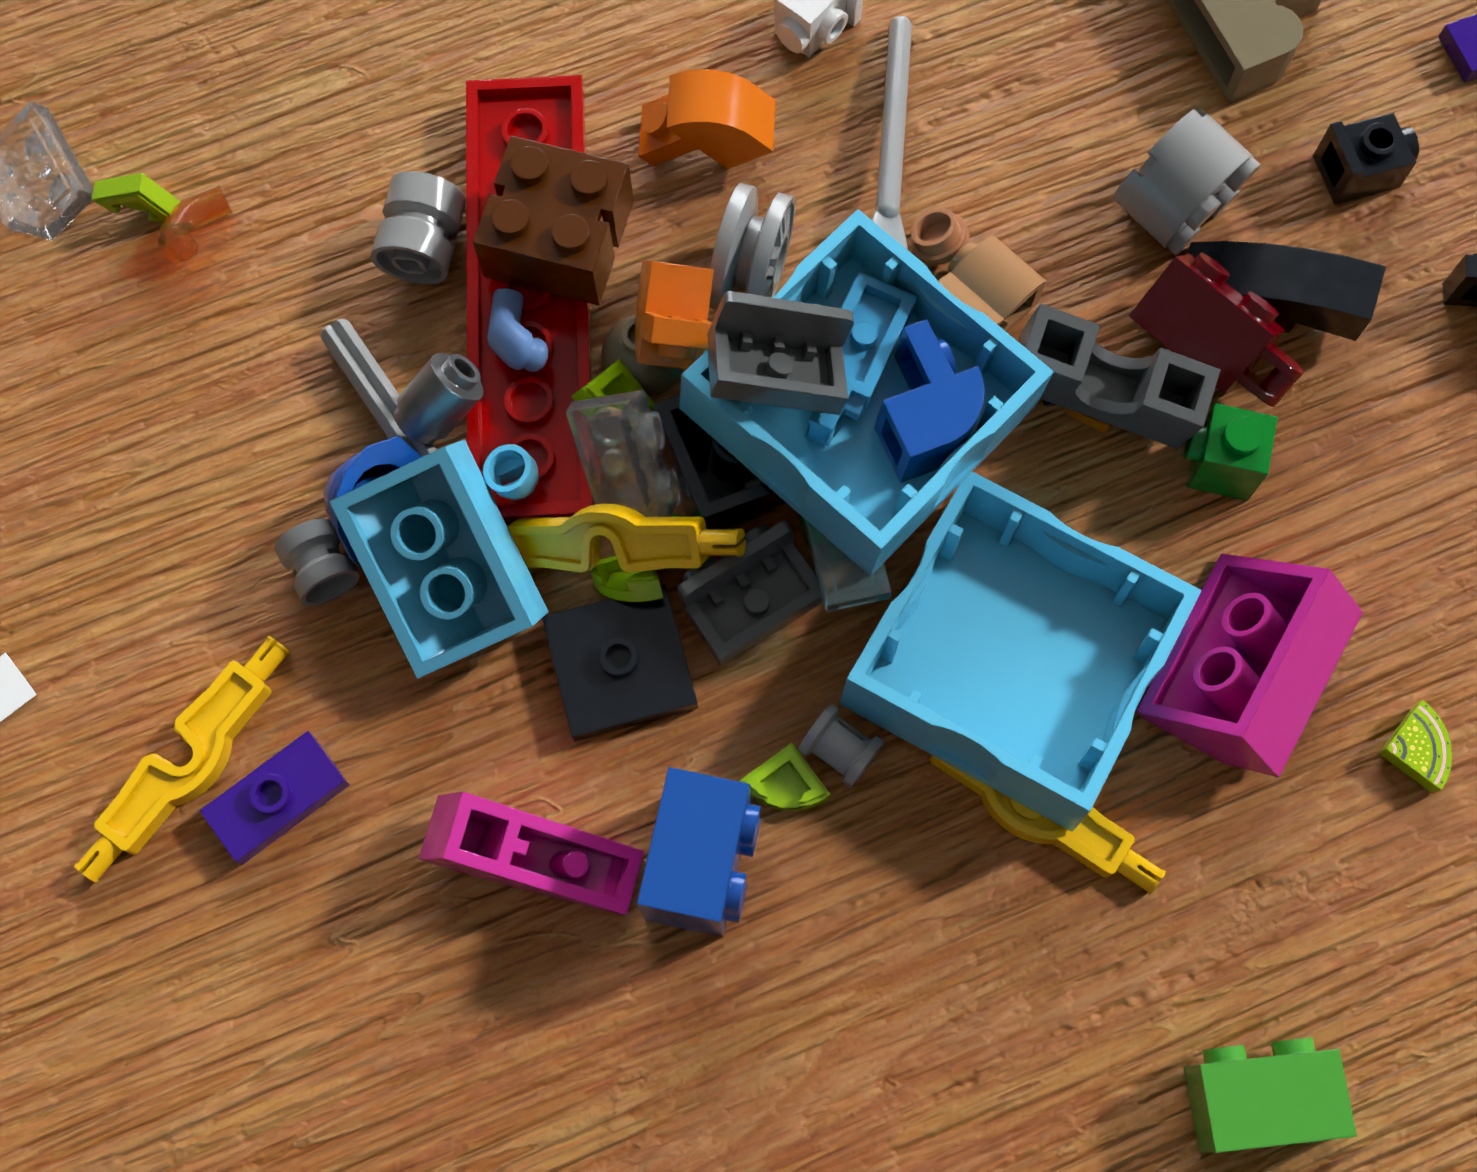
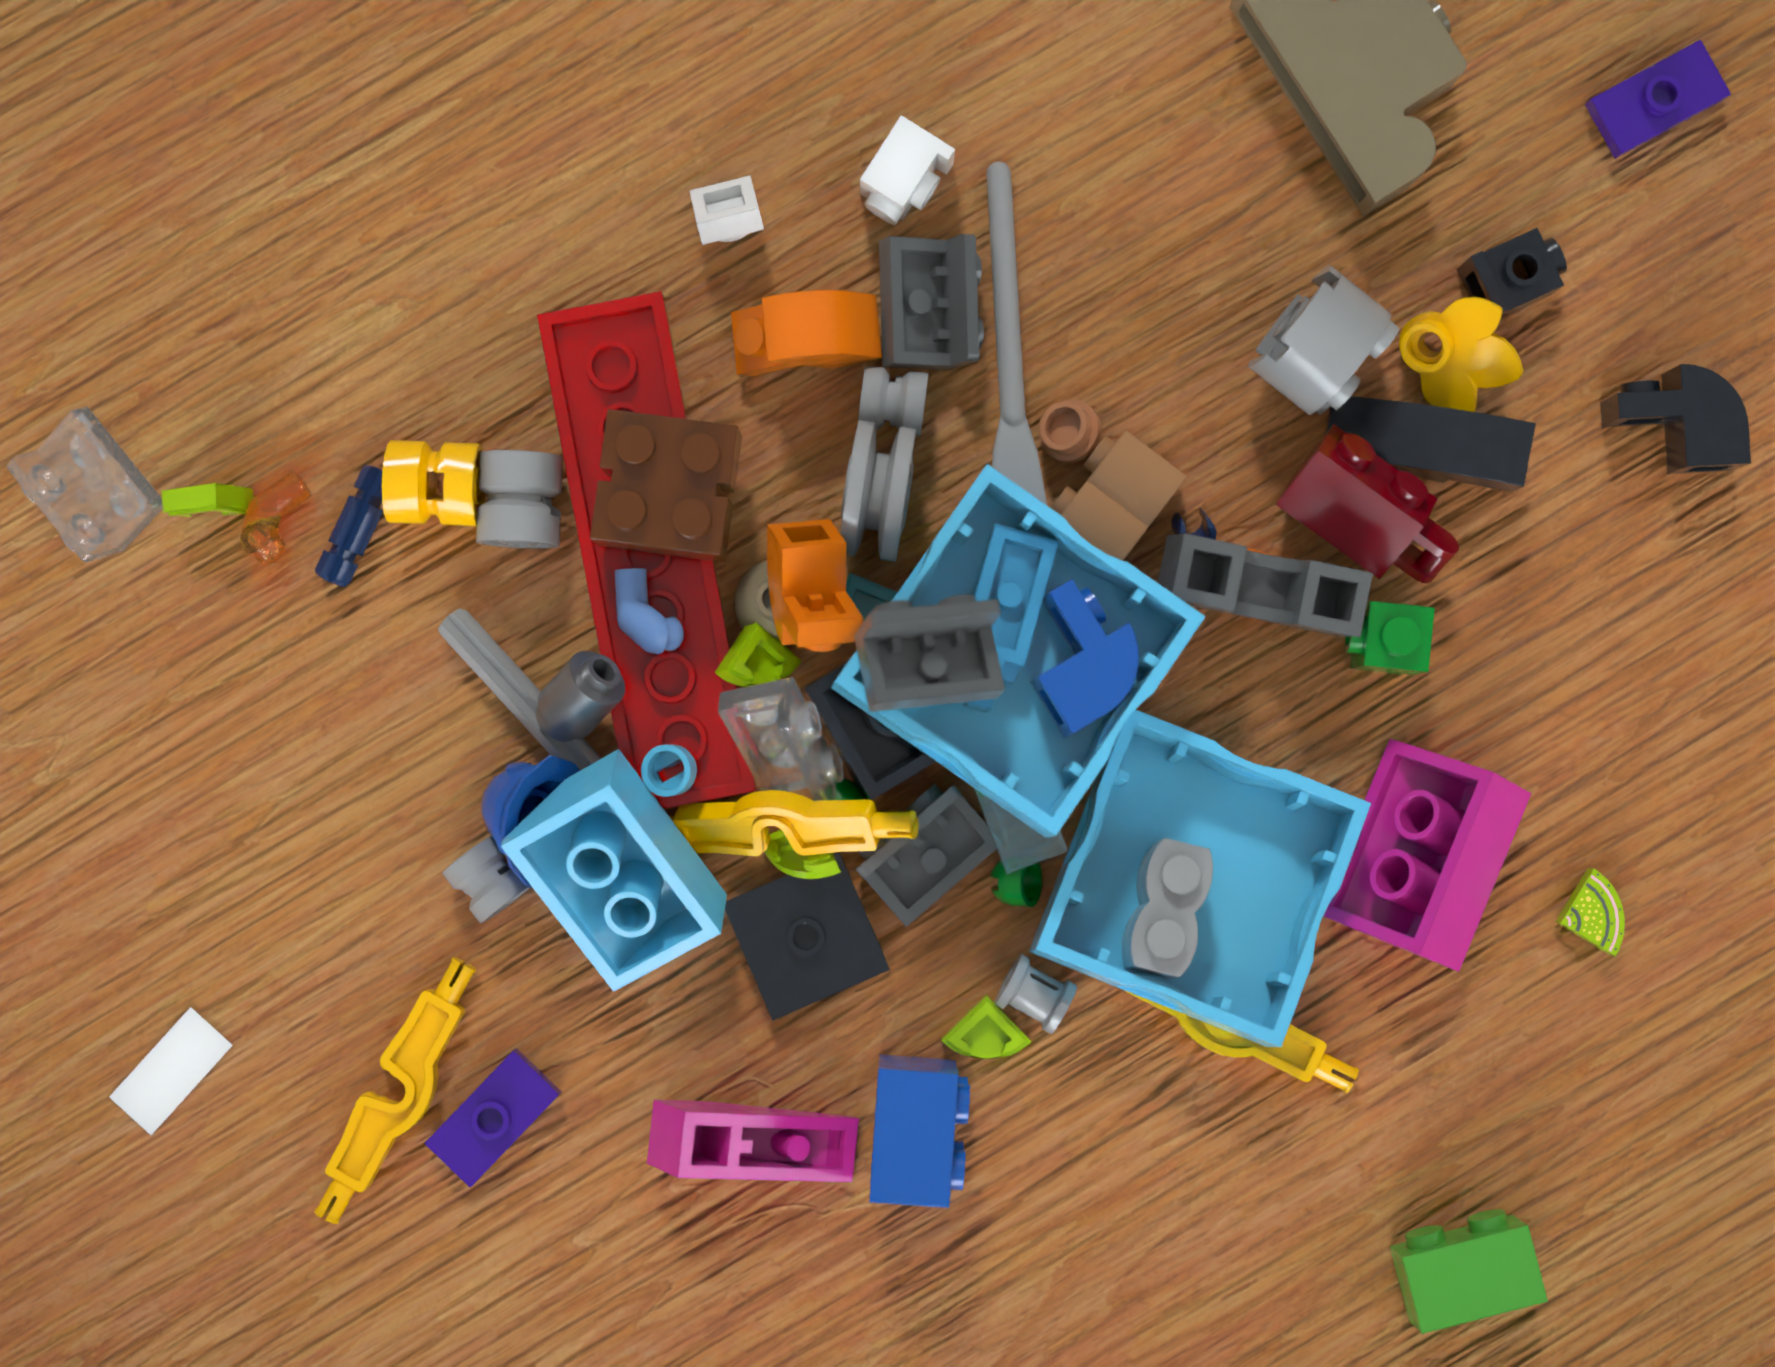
camera: 10 degrees left, 15 degrees up
none -> dark blue axle [315,465,383,587]
none -> yellow wheel [382,440,486,526]
none -> white plate [689,176,764,245]
none -> light grey wheel [858,365,929,436]
none -> dark grey bracket [879,234,984,370]
none -> green hinge [990,855,1043,907]
none -> light grey brick [1122,838,1213,979]
none -> yellow plate [1399,297,1524,412]

